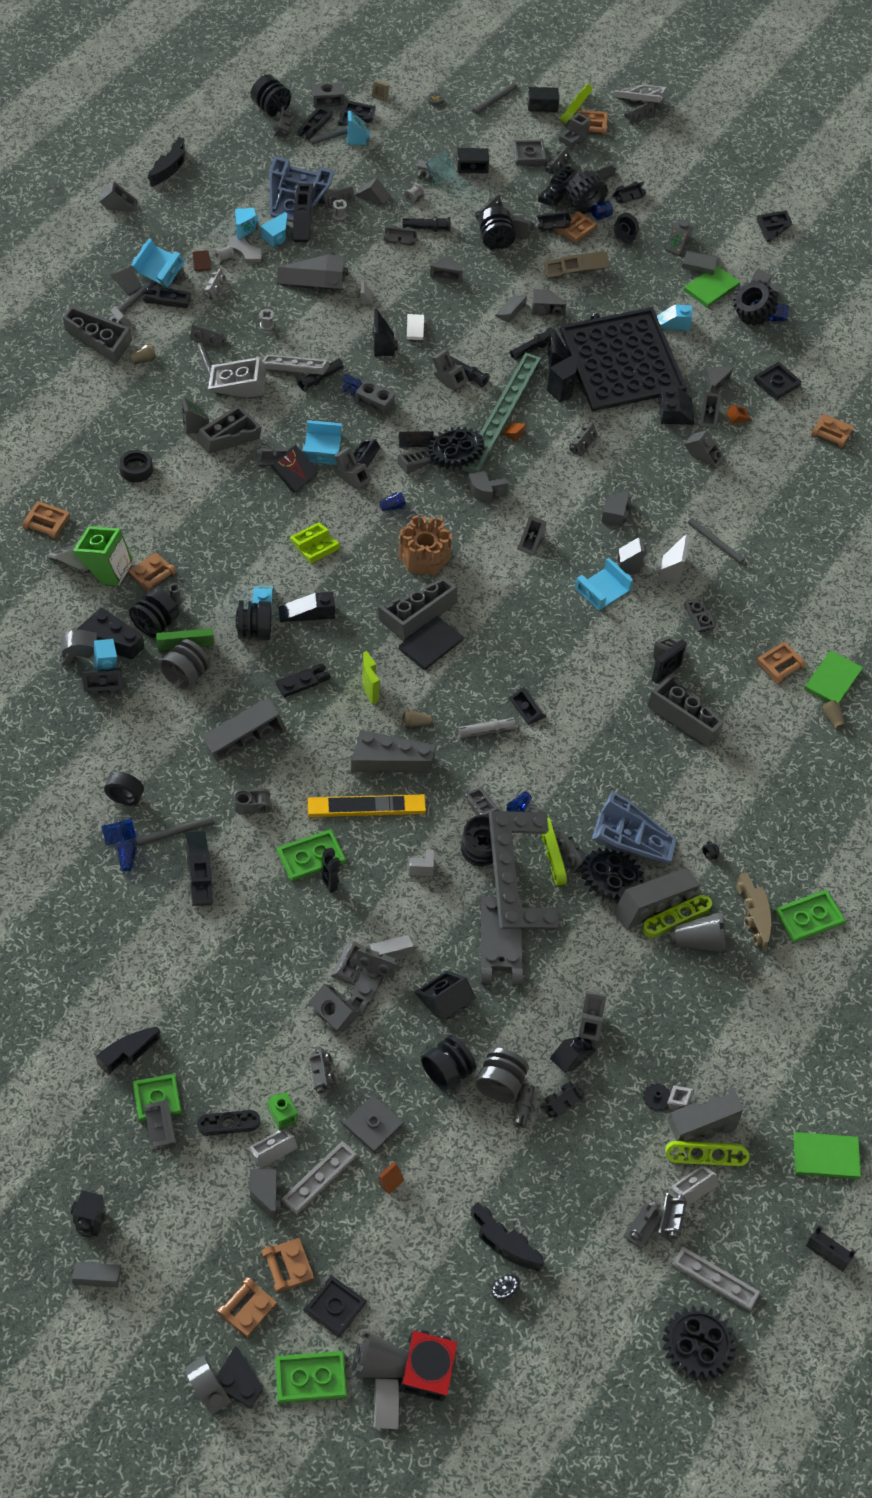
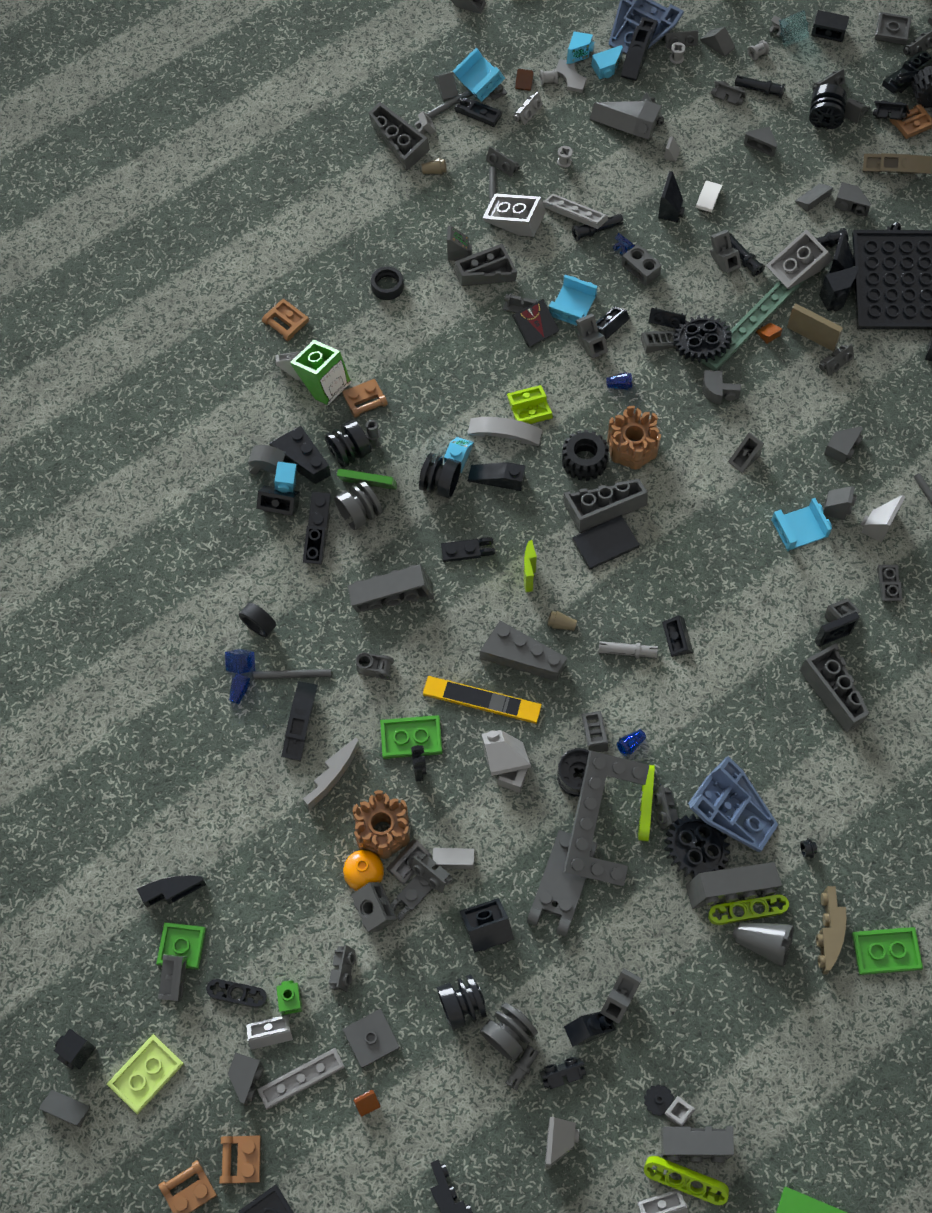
camera: 25 degrees right, 10 degrees up
none -> yellowish green tile [107,1034,184,1114]
none -> black slope [303,492,331,565]
none -> light grey slope [303,738,360,810]
none -> light orange cylinder [343,850,384,891]
none -> medium nougat piece [353,790,410,859]
none -> light grey slope [468,417,542,446]
none -> light grey slope [482,730,531,776]
none -> light grey slope [545,1117,579,1169]
none -> black tyre [562,430,609,481]
none -> light grey slope [766,229,833,289]
none -> dark tan tile [787,303,843,352]

